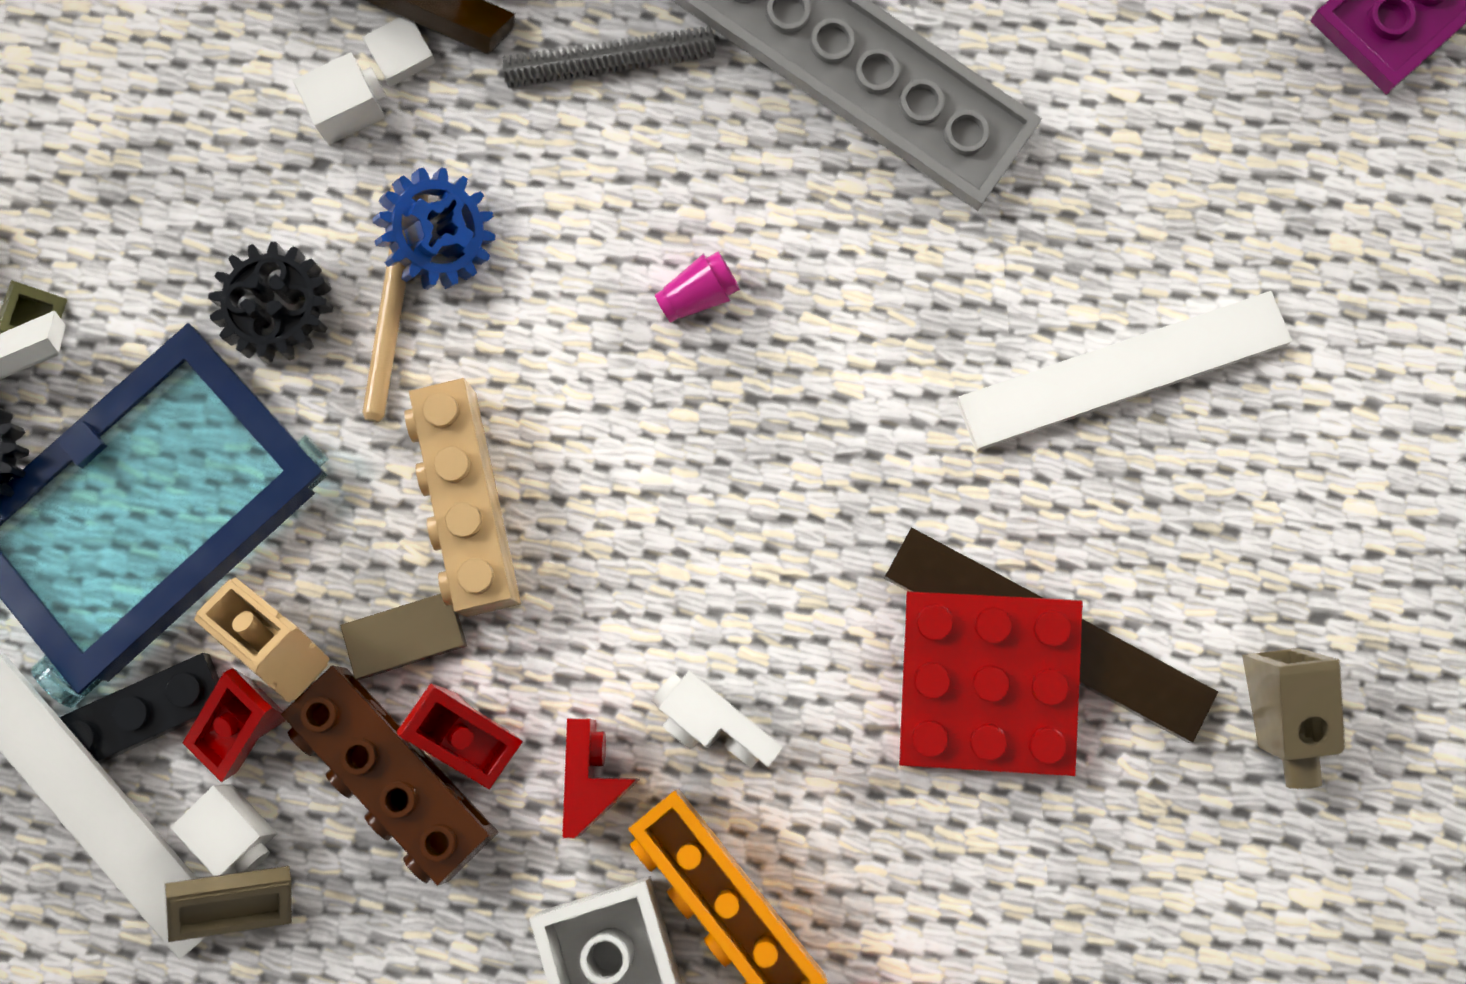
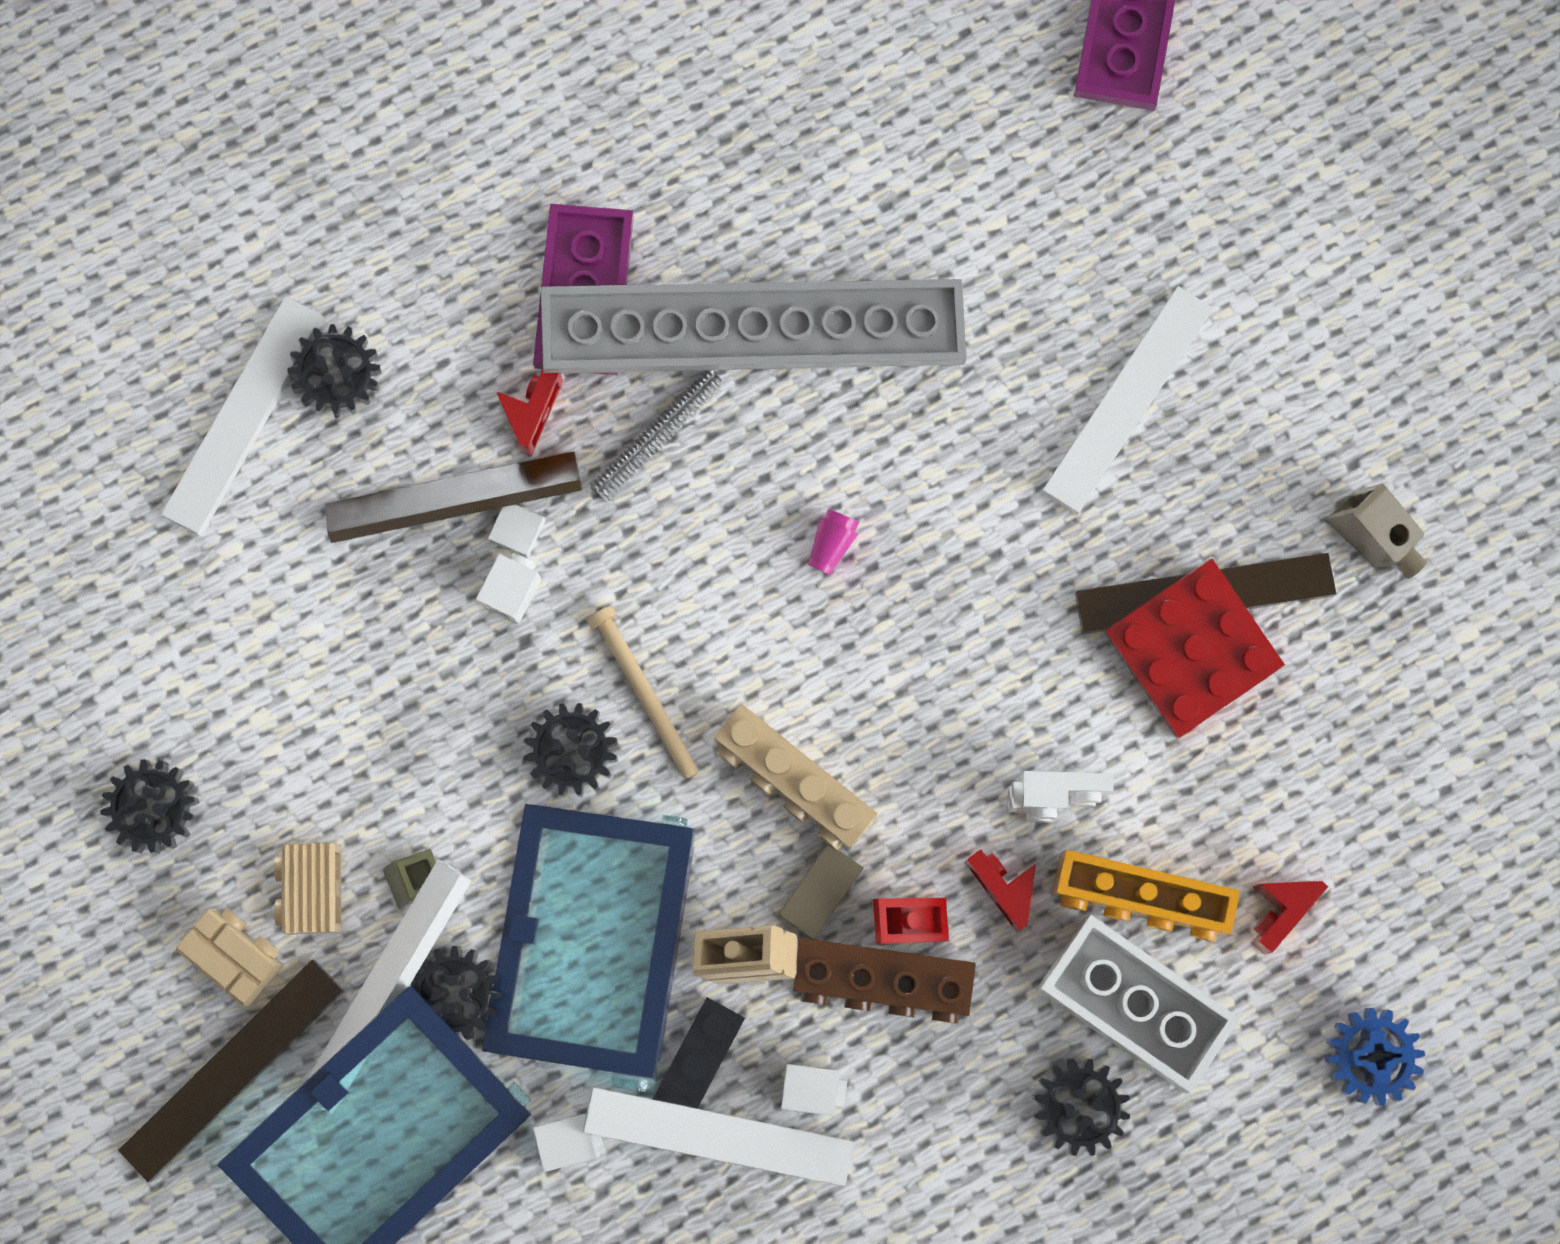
camera: 45 degrees left, 0 degrees up
dark tan tile [165,866,292,942] -> none
red slope [183,668,286,783] -> none
blue gear [372,167,496,290] -> none

